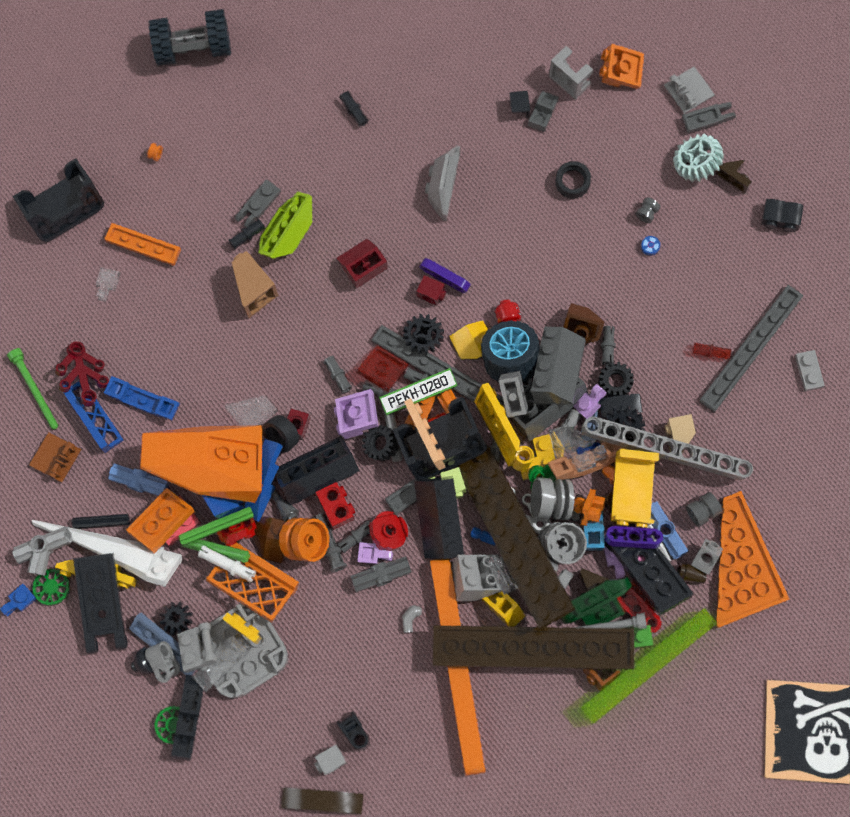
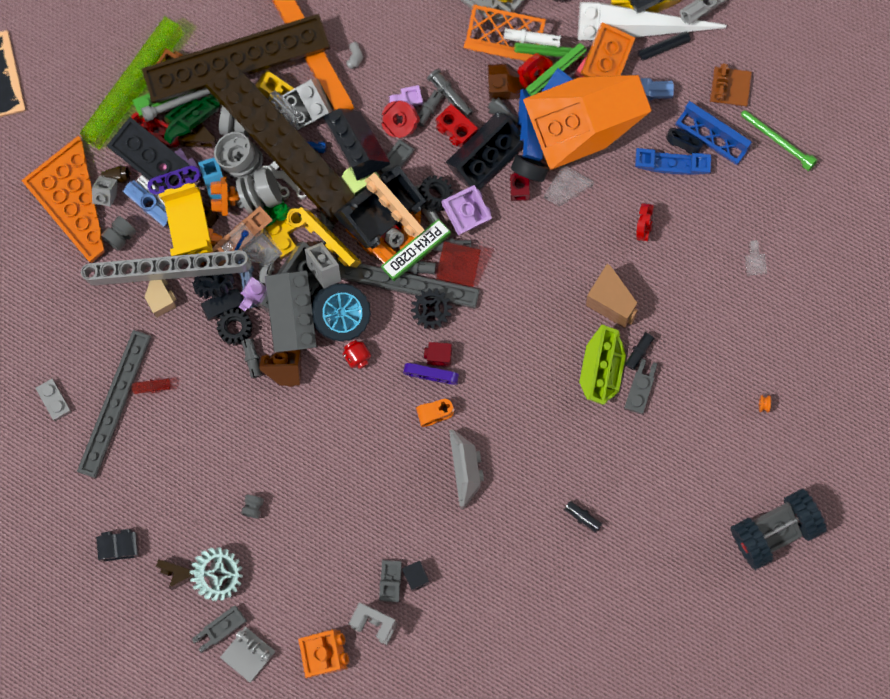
camera: 165 degrees right, 0 degrees up
black windscreen [12,158,104,242] -> none
dark red plant [55,341,109,407] -> none
orange plate [105,223,181,266] -> none
orange wheel [279,517,330,562] -> none
dark grey pin [323,356,353,394] -> none
dark red slope [336,238,388,288] -> none
dark grey piece [351,556,412,593] -> none
yellow slope [449,320,488,360] -> none
black tyre [555,161,591,199] -> none
blue tile [641,236,660,256] -> none
none -> light grey bush [385,228,404,247]
none -> orange piece [416,399,454,427]
none -> red plate [636,203,654,242]
none -> black plate [666,128,703,154]

